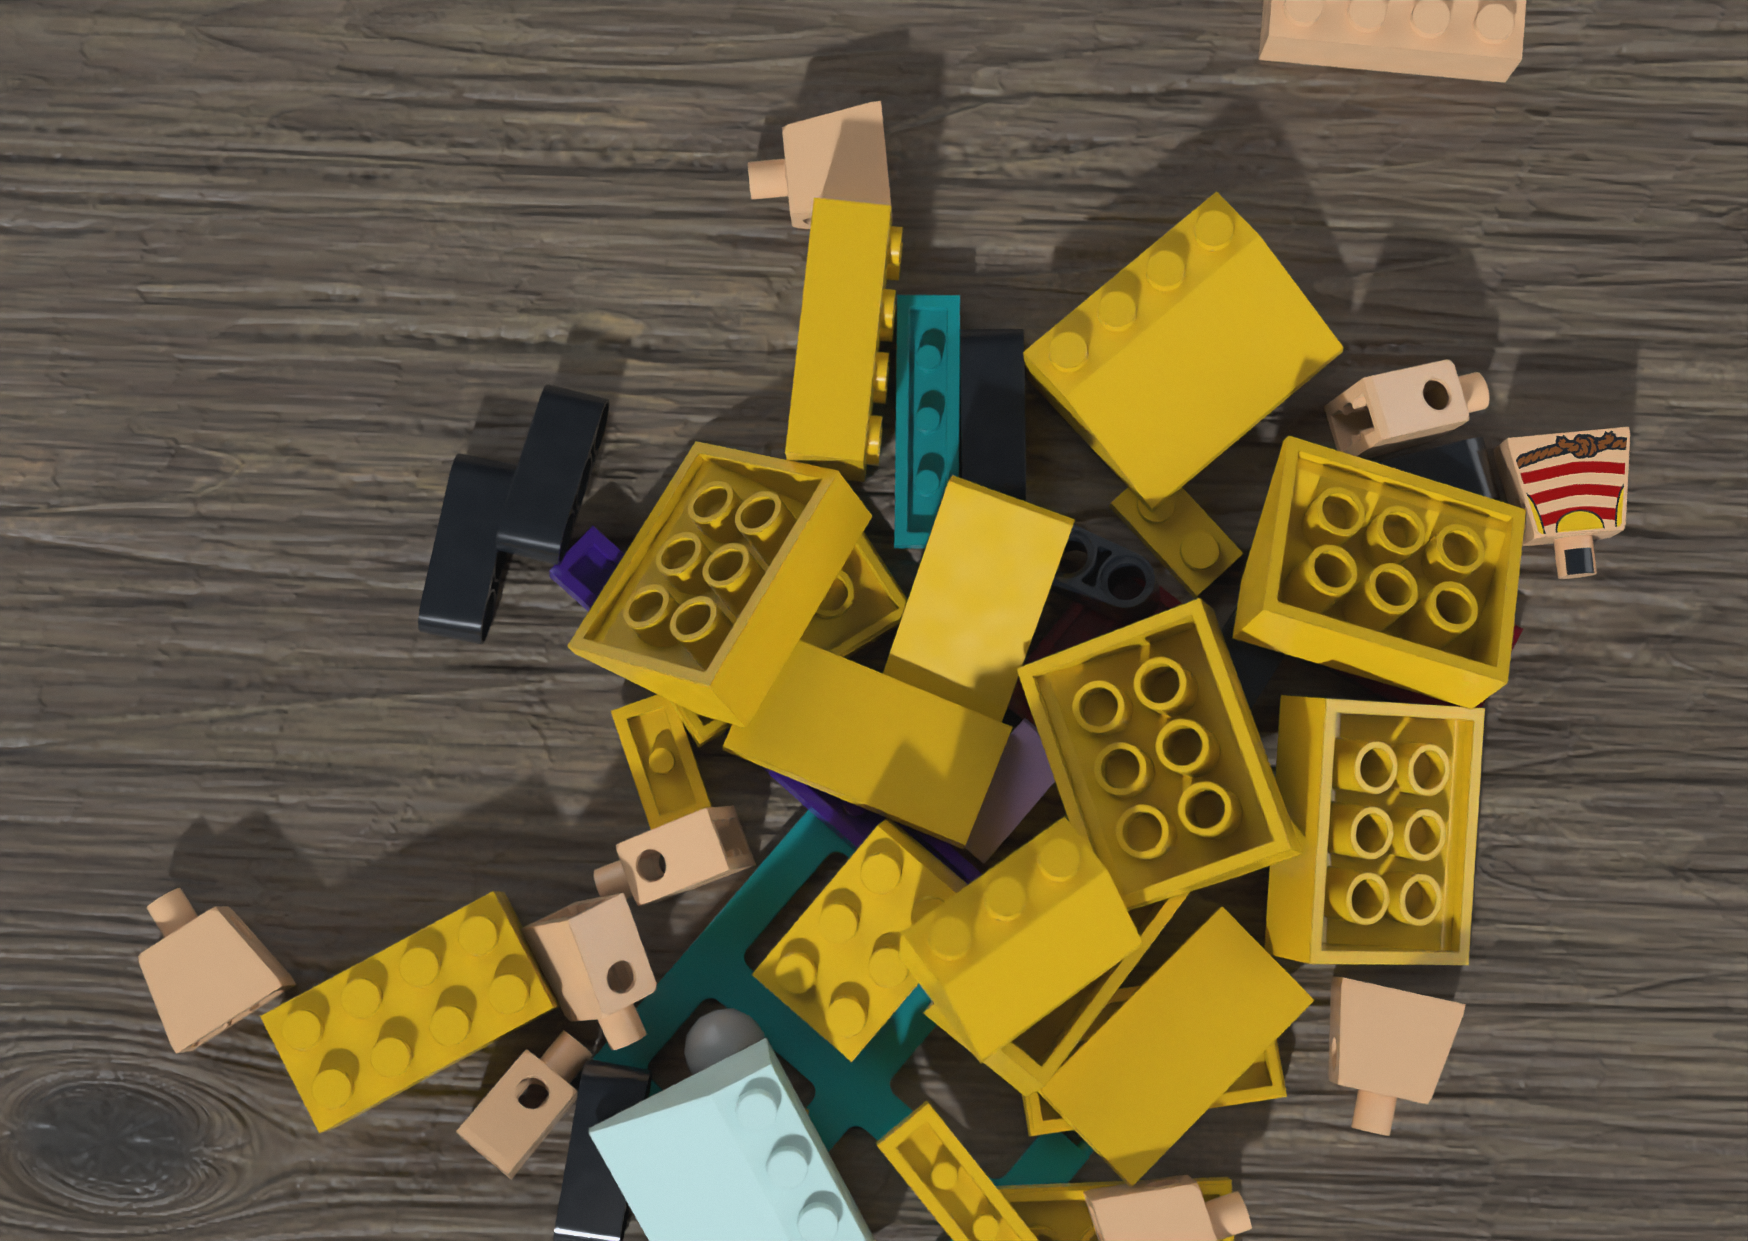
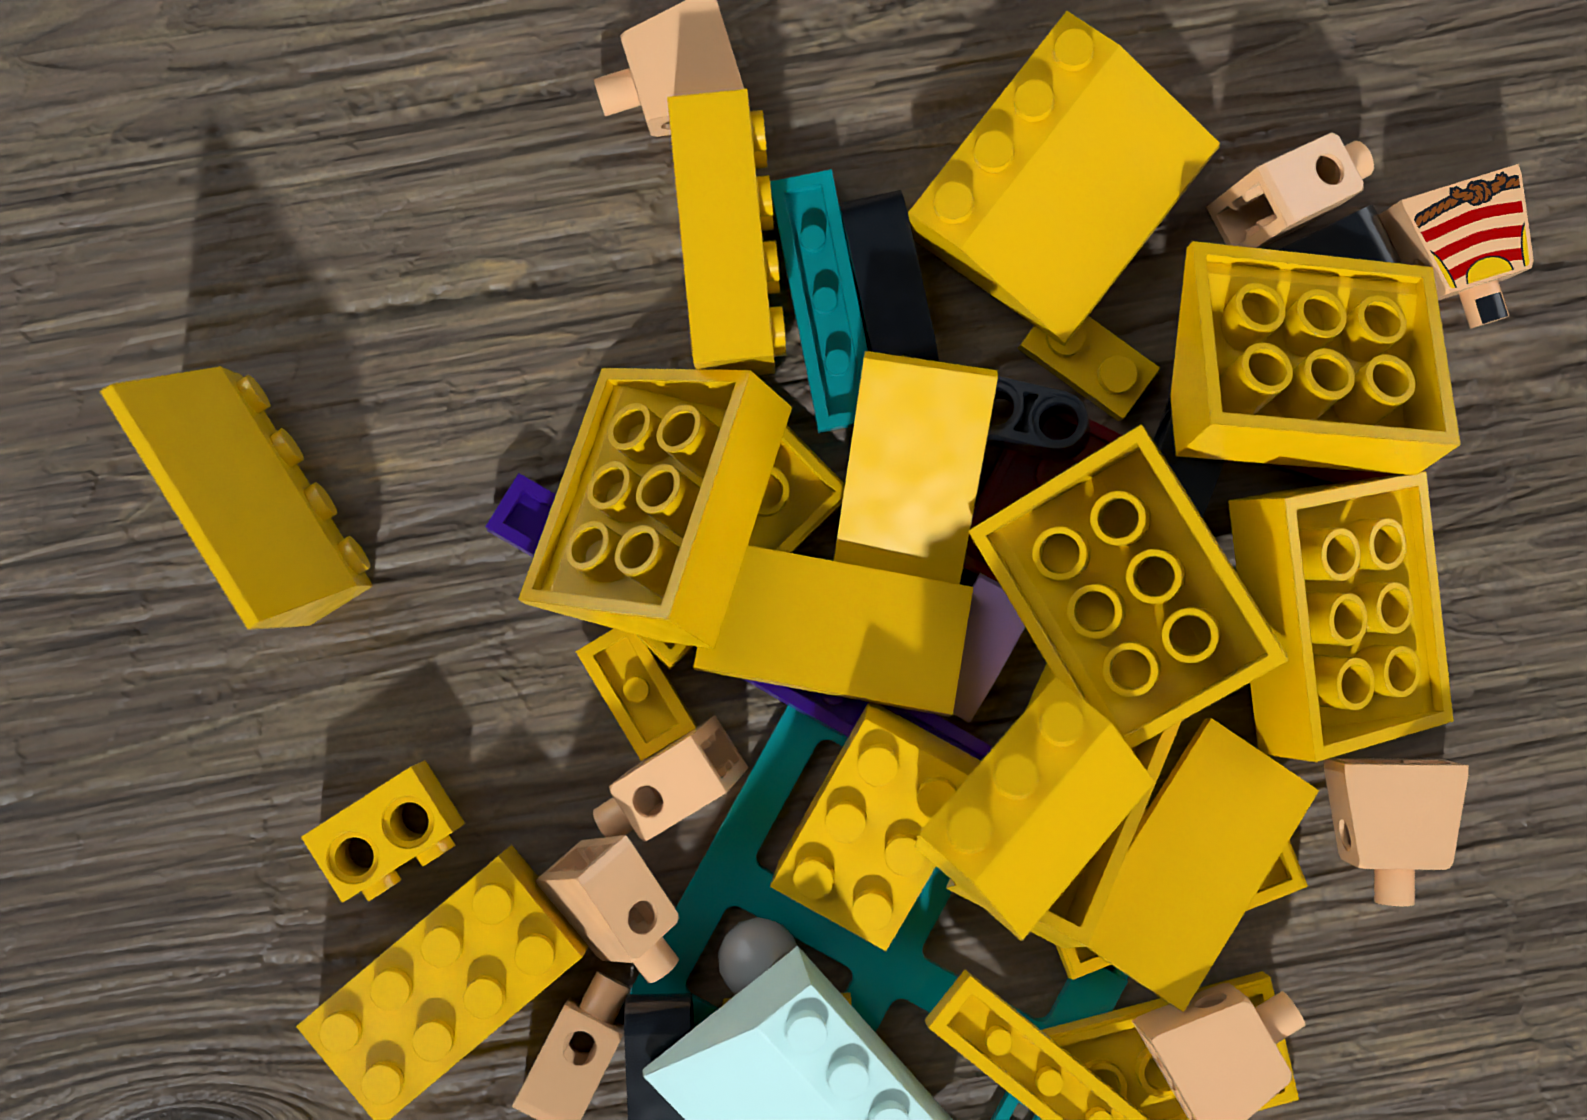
camera: 15 degrees left, 5 degrees up
light nougat torso [138,888,296,1054] -> none
black beam [418,453,517,644] -> none
black beam [496,384,610,566] -> none
none -> yellow slope [100,366,373,629]
none -> yellow brick [301,760,466,903]

